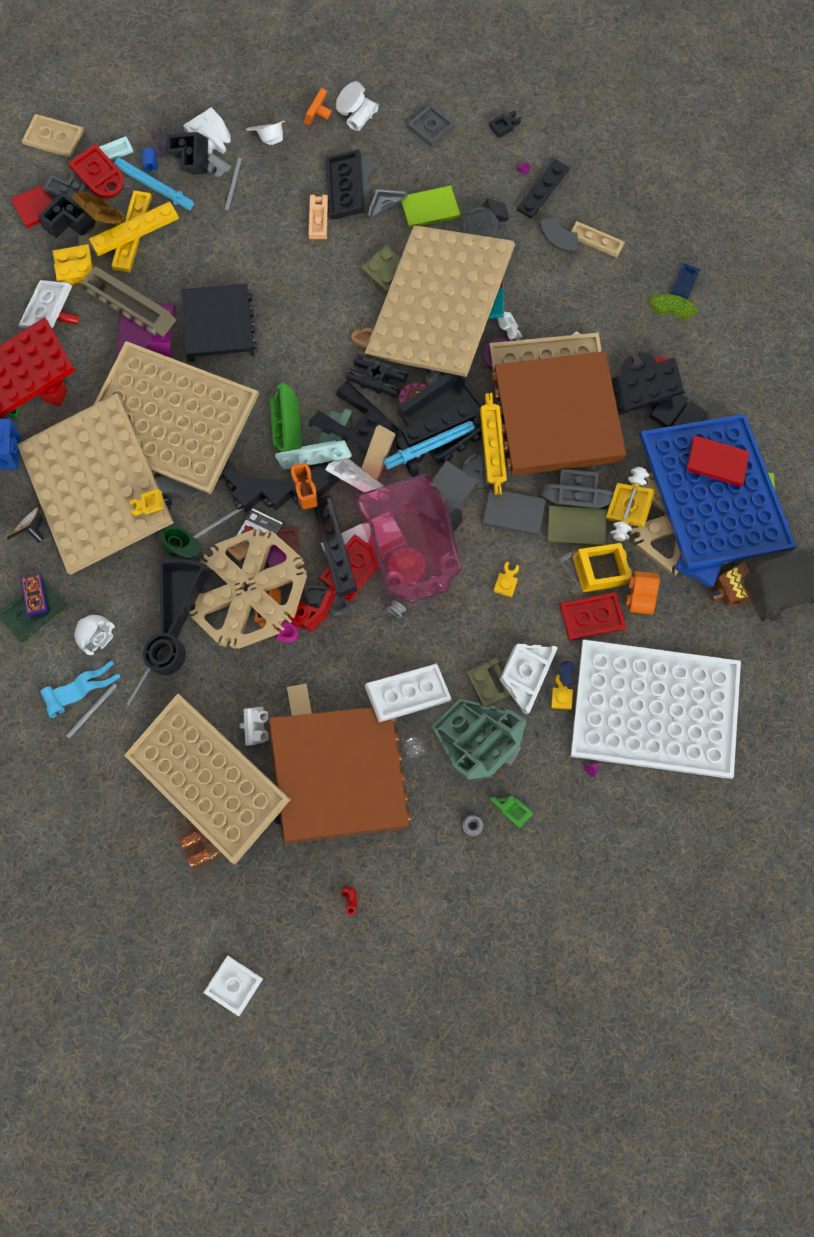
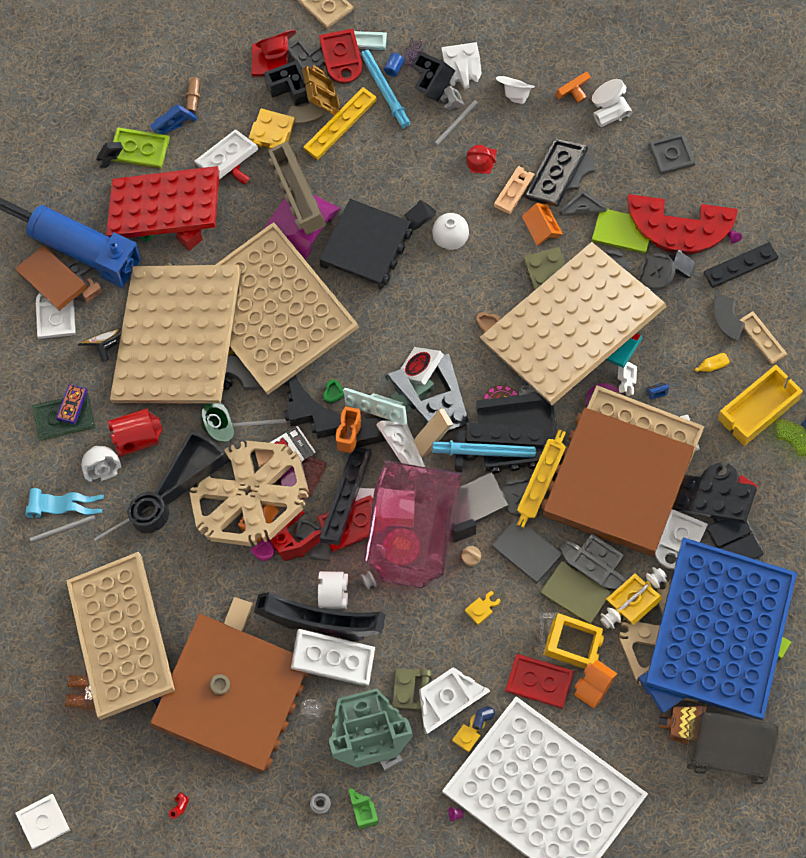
camera: 35 degrees right, 5 degrees down
yellow plate [89,202,179,256] -> none
yellow plate [129,489,164,516] -> none
white hips [240,706,269,746] -> none
bright green brick [270,383,302,452] -> none
black pin [346,354,408,398] -> none
black plate [489,110,521,138] -> none
red tile [686,436,749,487] -> none
none -> red cylinder [107,408,163,457]
none -> dark tan tile [210,674,230,696]
none -> black arch [254,592,386,642]
none -> red piece [255,30,296,60]
none -> white brick [318,571,348,612]
none -> green tile [323,380,344,404]
none -> tile [401,347,443,385]
none -> black tile [404,200,436,230]
none -> white cylinder [432,213,469,250]
none -> tan tile [462,546,481,566]
none -> red piece [466,145,497,174]
none -> orange panel [522,203,563,245]
none -> red plate [627,194,738,254]
none -> blue slope [646,383,669,400]
none -> white tile [655,509,708,570]
none -> yellow piece [695,353,729,372]
none -> yellow piece [718,365,803,446]

